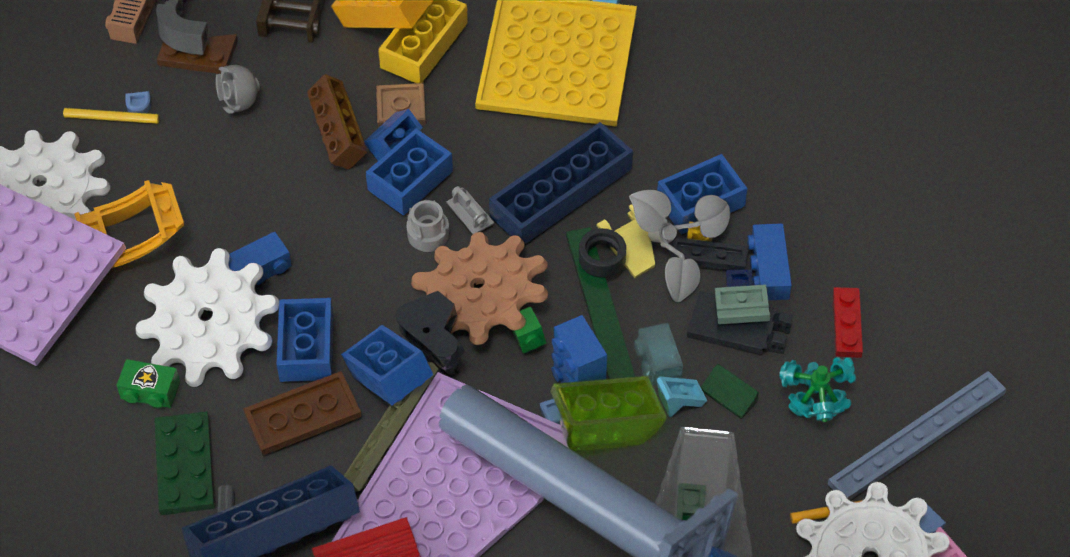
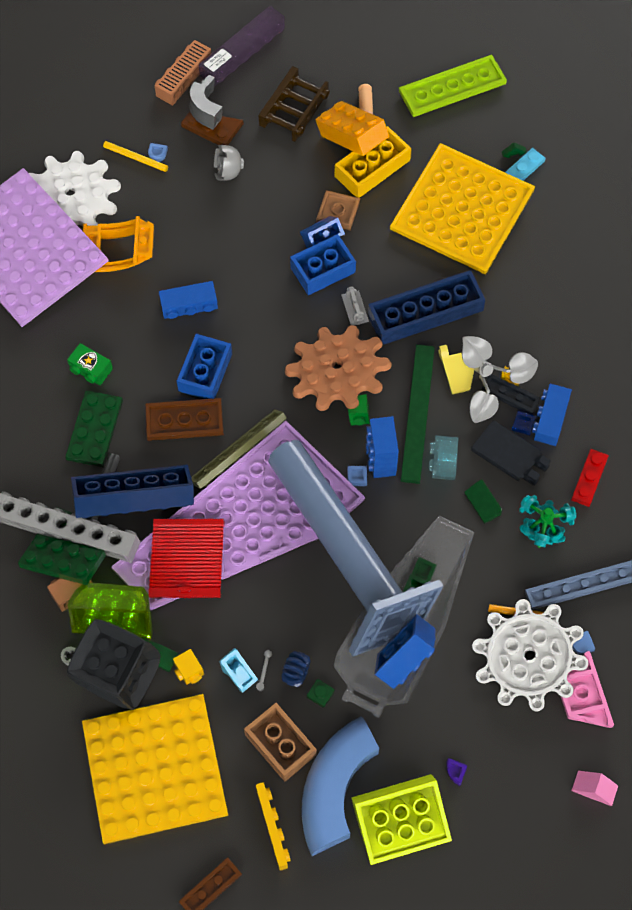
camera: 20 degrees right, 10 degrees up
white plate [136,248,279,387] -> none
reddish brown brick [307,74,368,169] -> none
blue brick [341,325,433,405] -> none
black piece [395,291,465,377] -> none
light grey piece [406,200,449,252] -> none
clear neon green windscreen [550,376,667,451] -> none
black tyre [579,228,626,278] -> none
blue brick [657,154,747,234] -> none
medium azure slope [657,376,707,417] -> none
sand green plate [715,285,770,324] -> none

